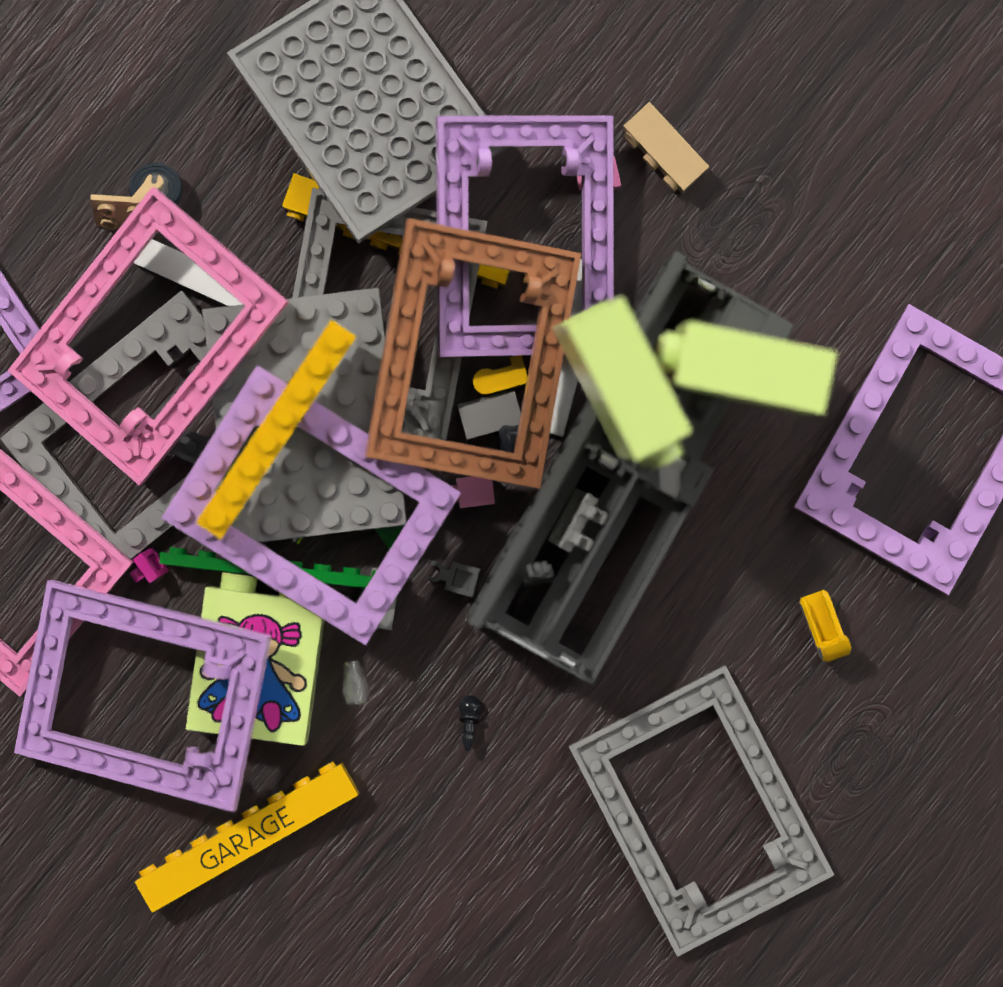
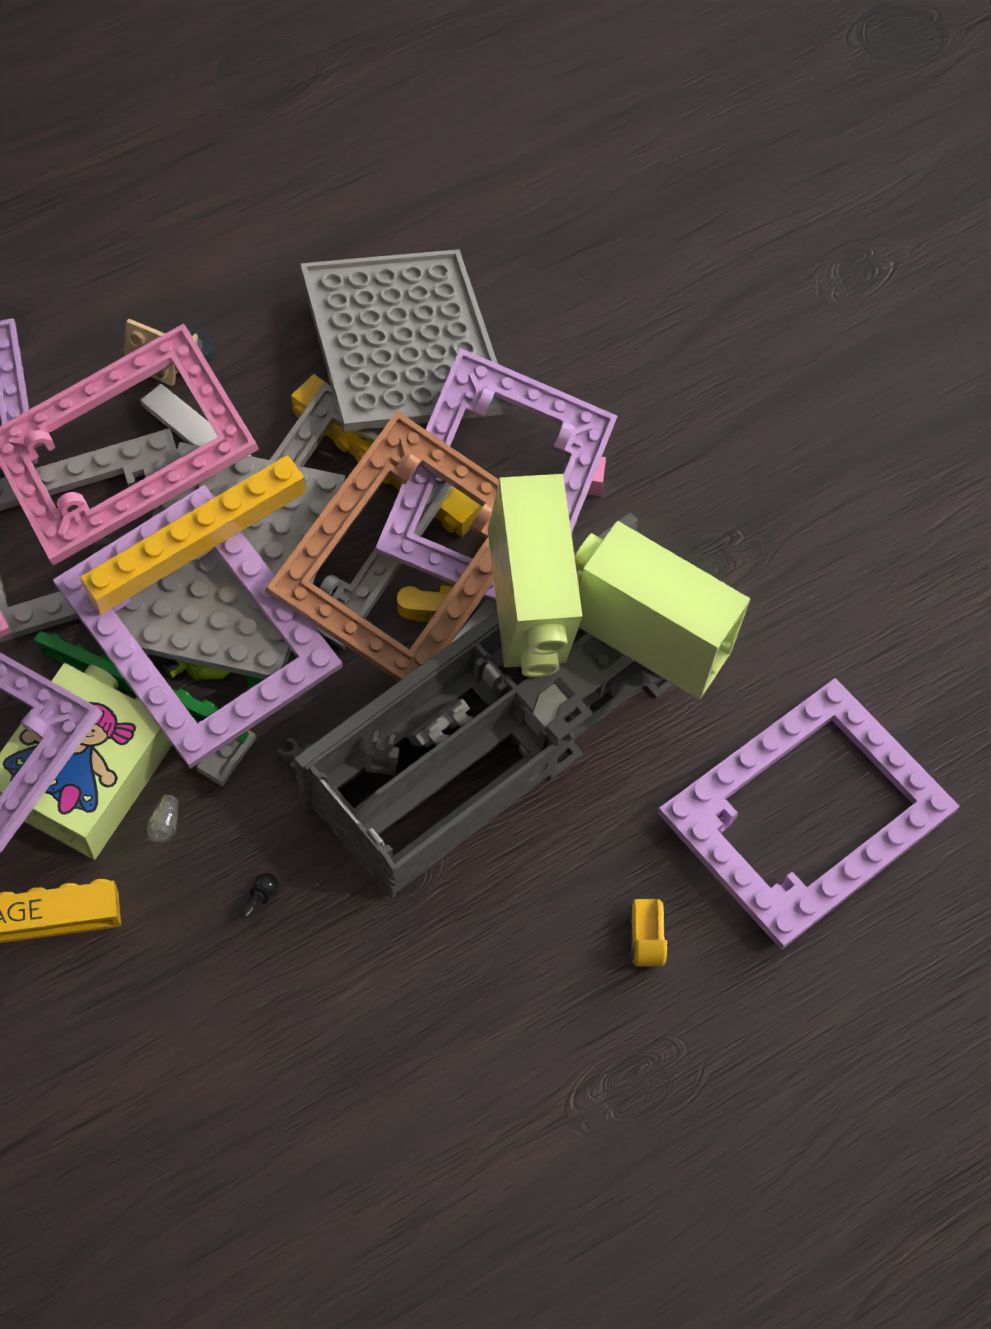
camera: 20 degrees right, 25 degrees down
dark pink tile [129,547,169,583] -> none
bright pink brick [451,477,495,508] -> none
light grey hinge [457,388,521,439] -> none
light grey plate [569,665,834,957] -> none
tan brick [622,102,710,194] -> none

